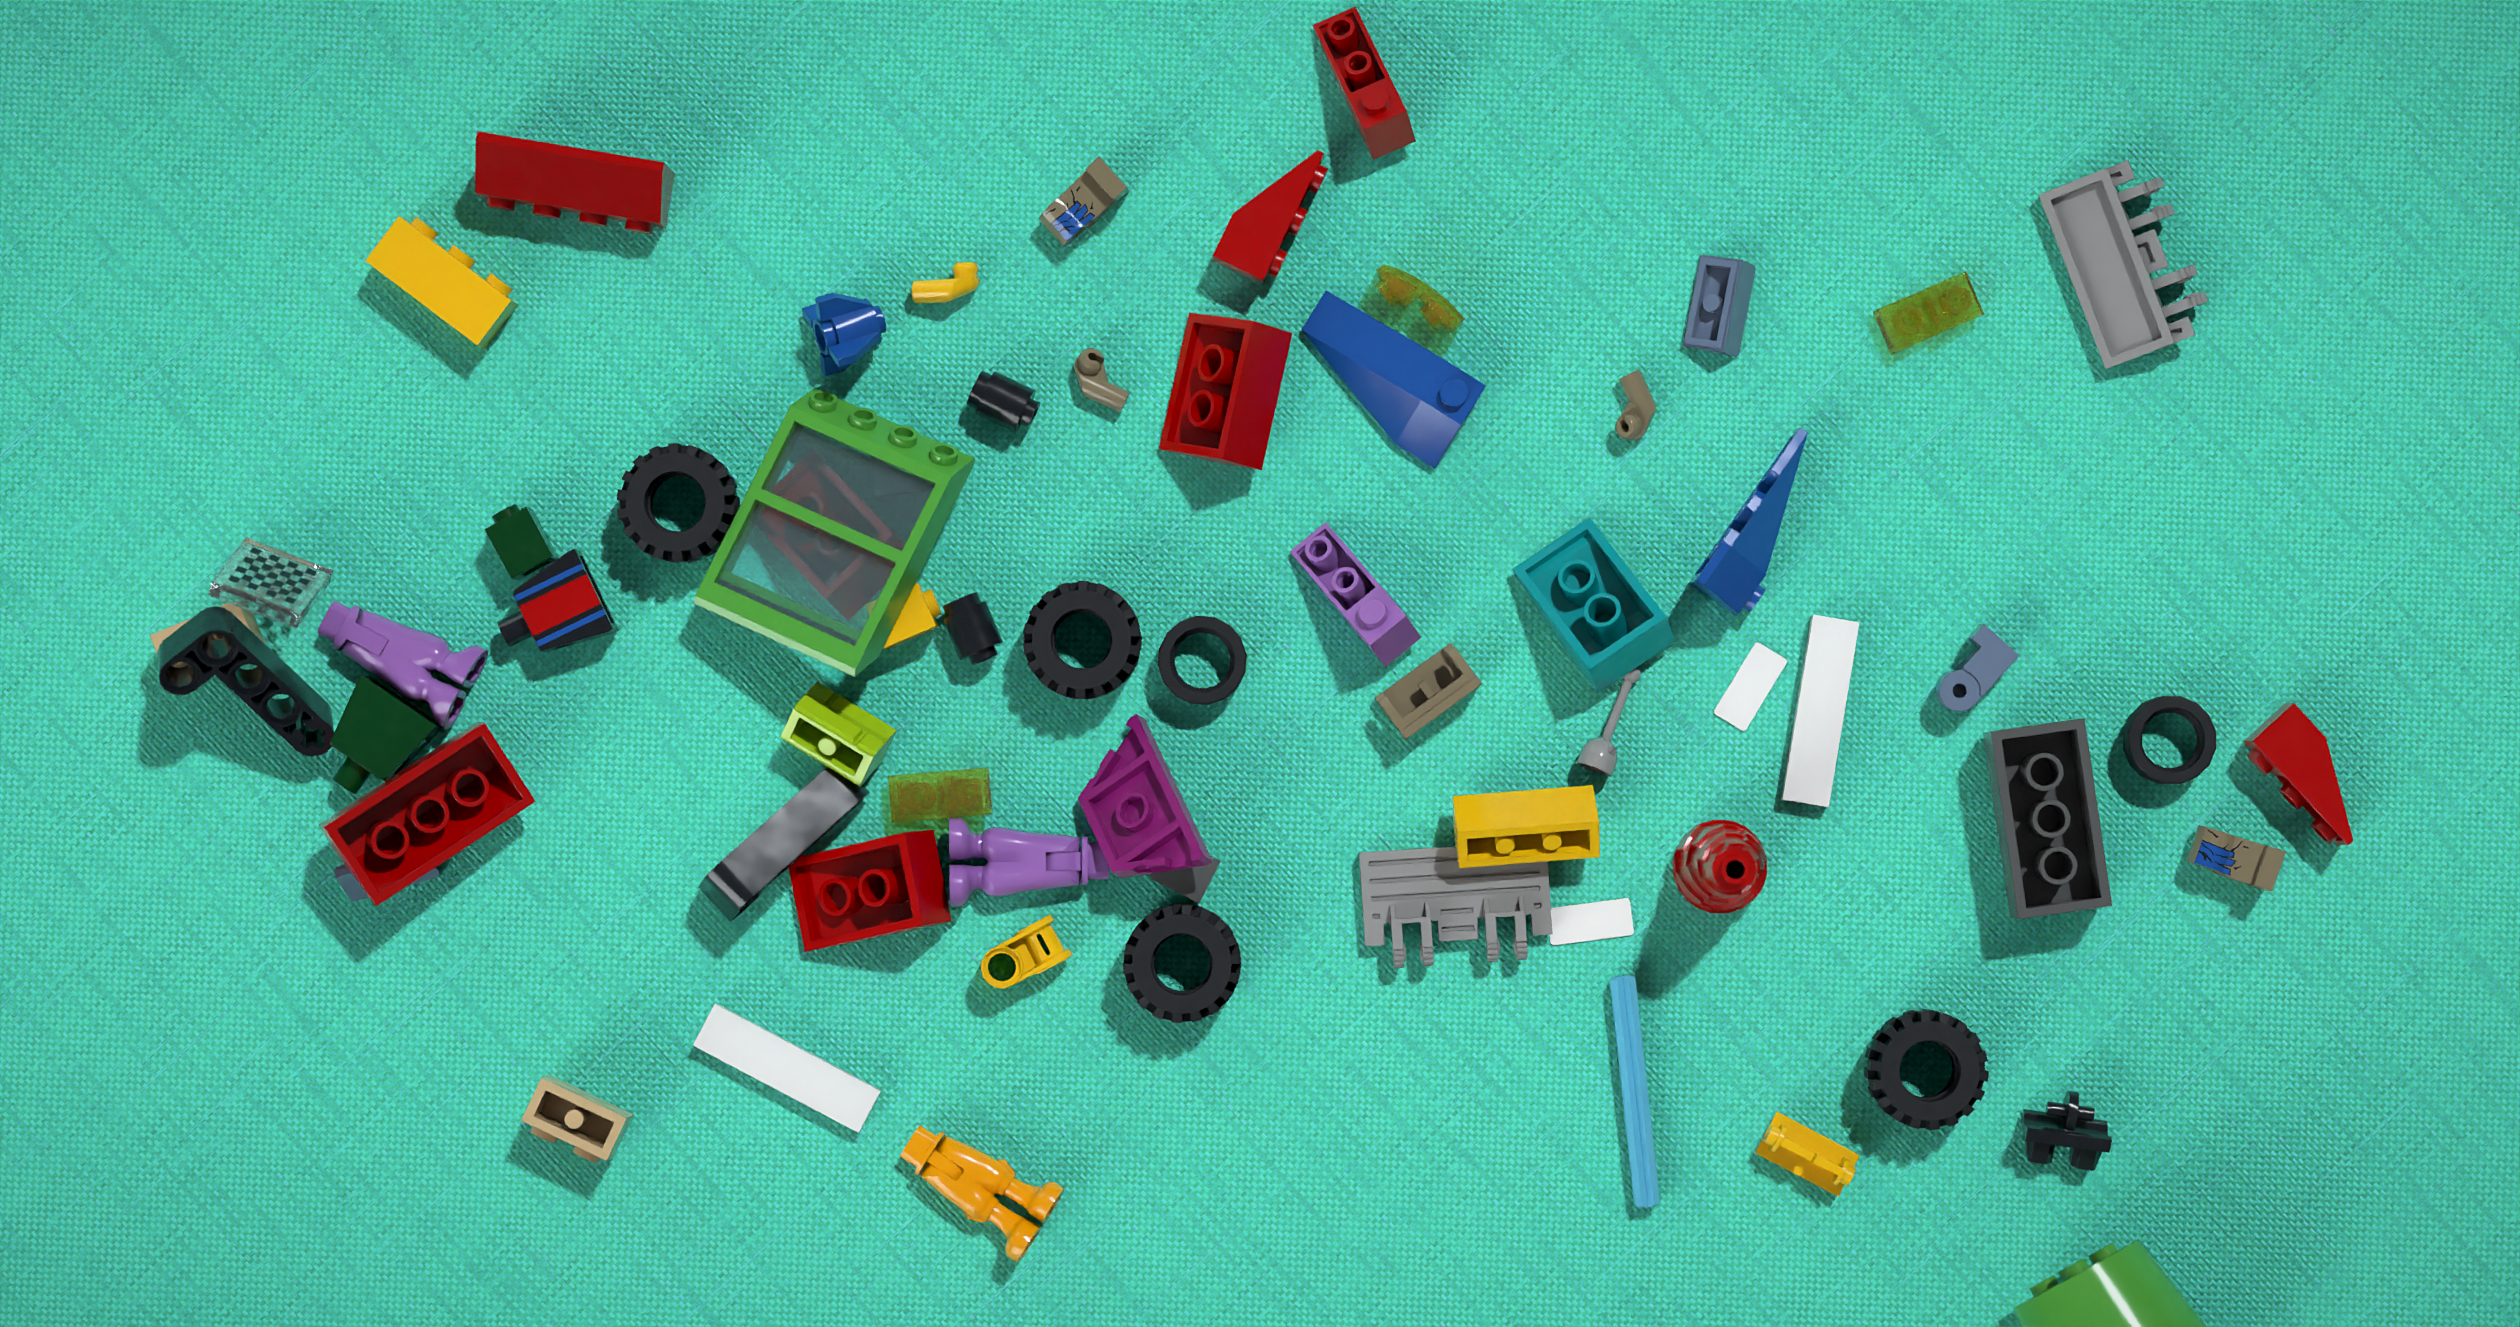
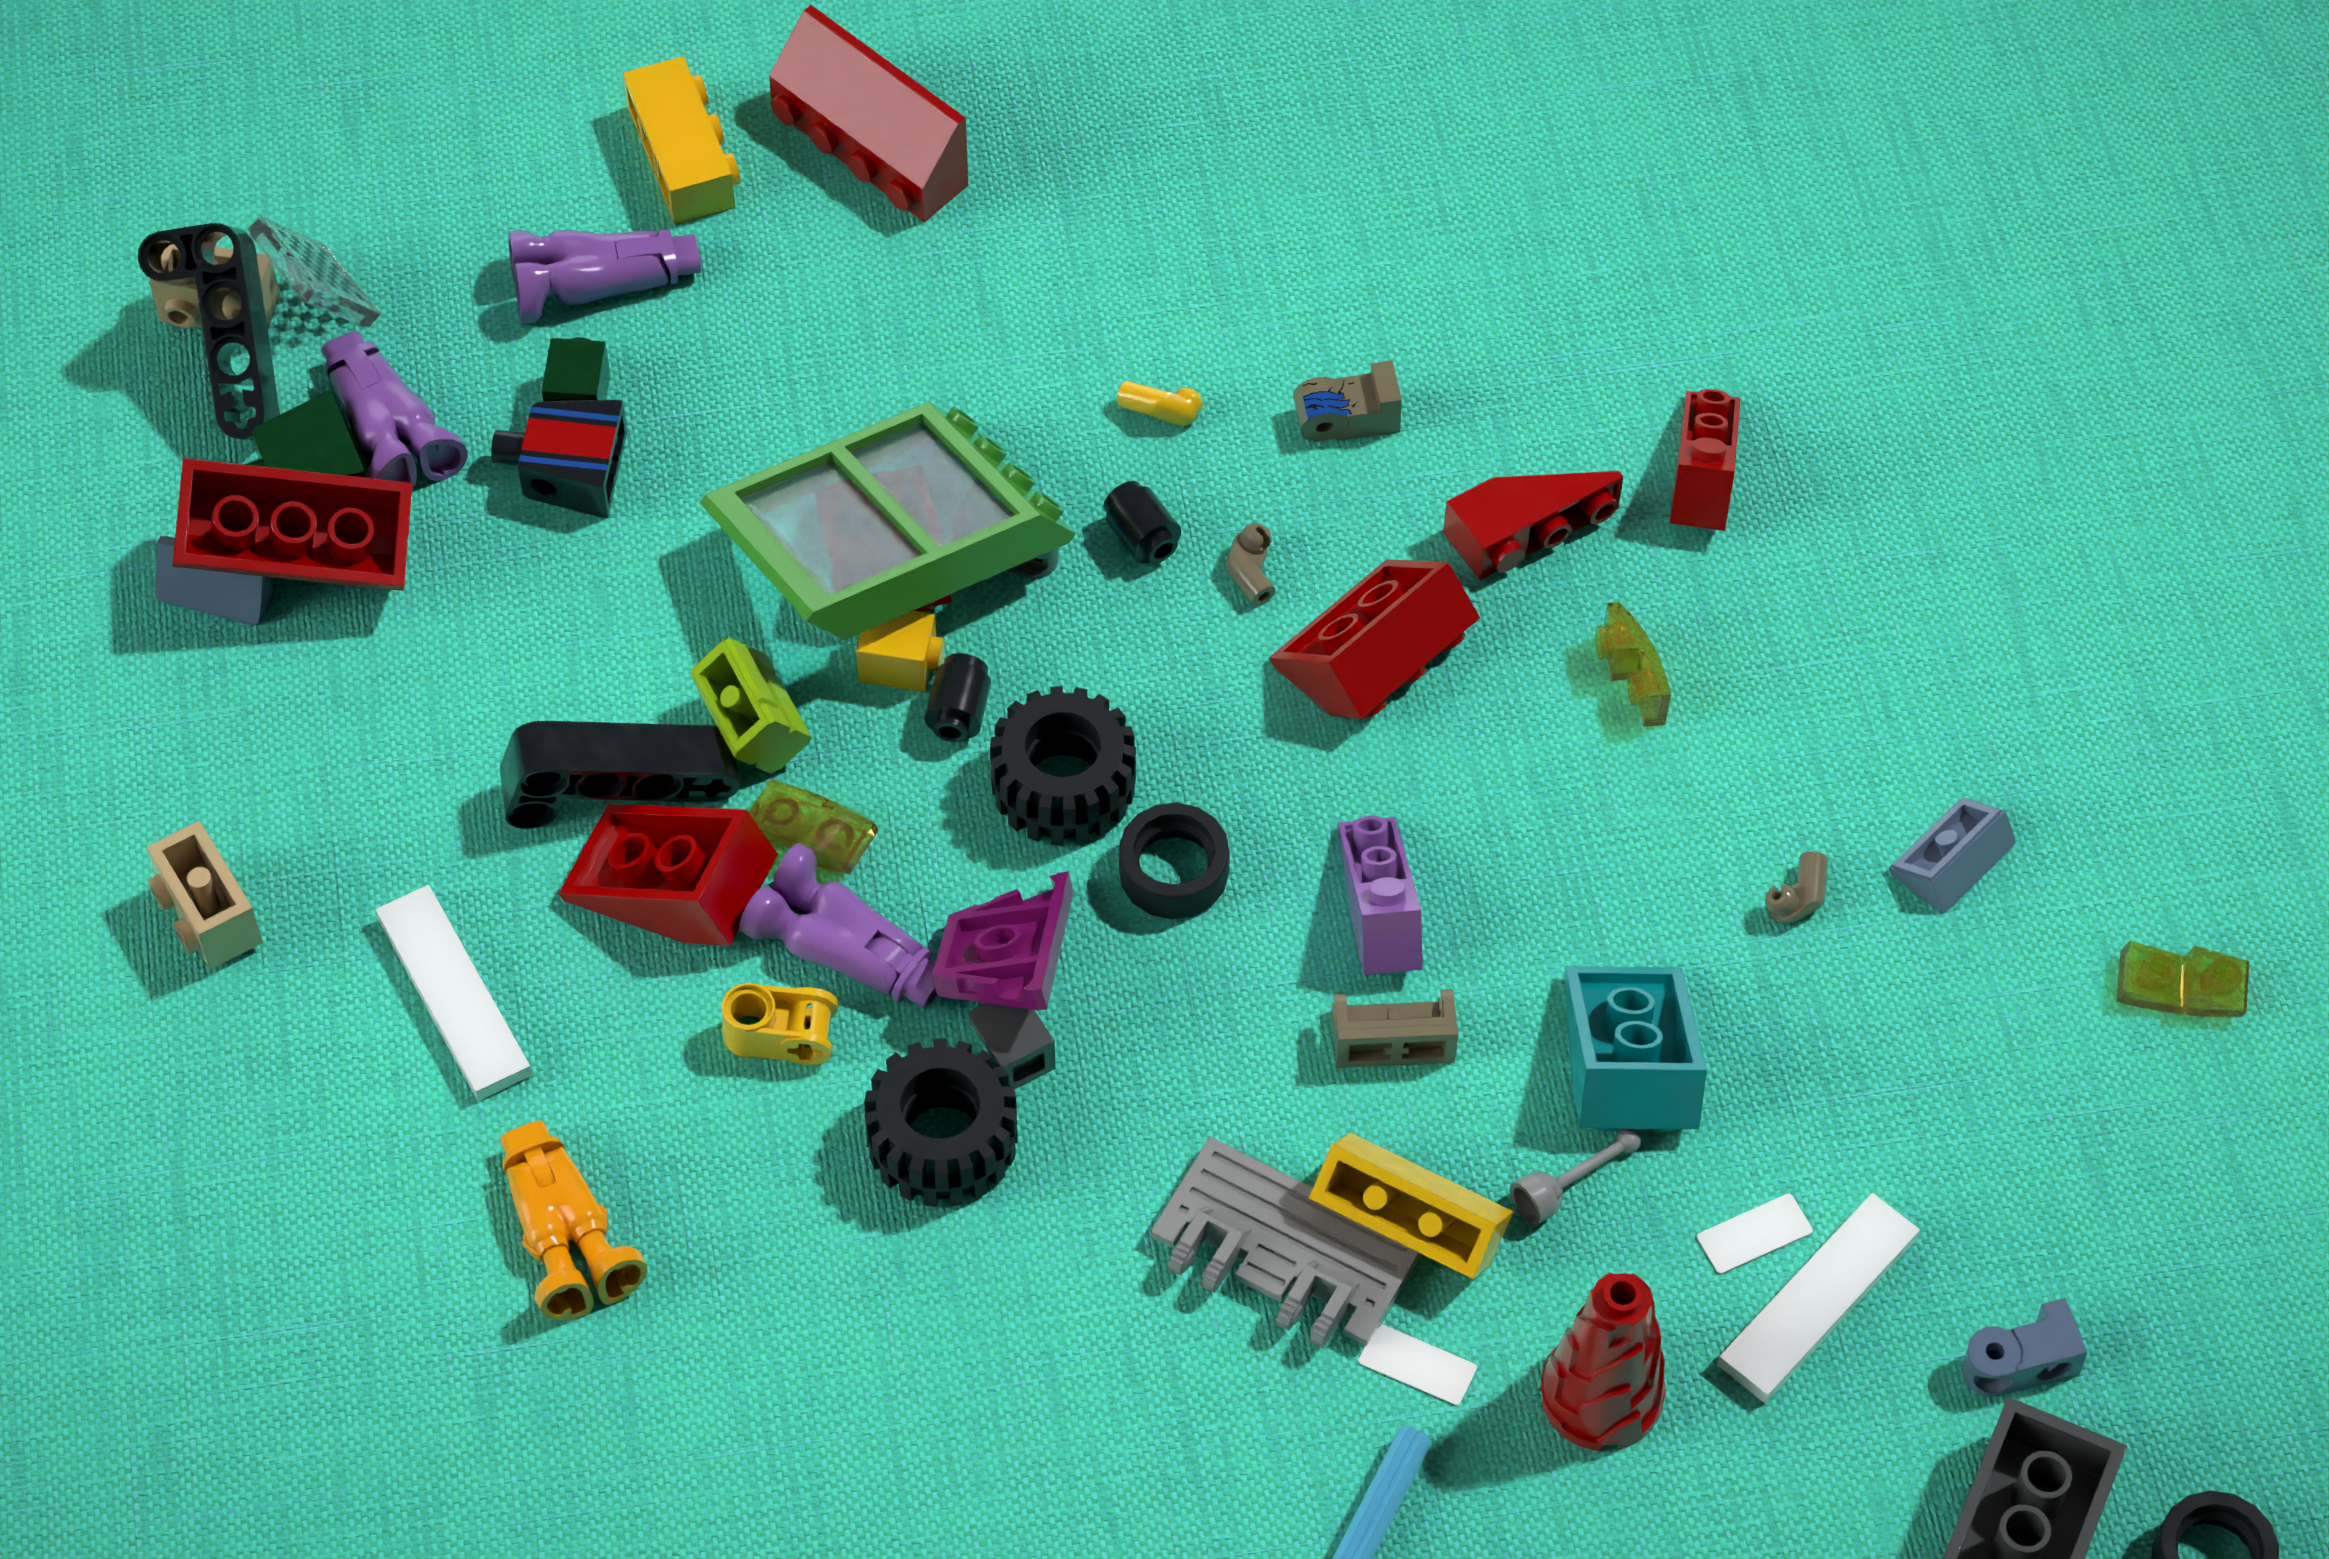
camera: 30 degrees right, 30 degrees down
black tyre [617,443,740,563] -> none
blue brick [802,293,886,377] -> none
blue wedge [1301,291,1486,469] -> none
blue wedge [1689,428,1808,615] -> none
none -> medium lavender piece [508,230,701,325]

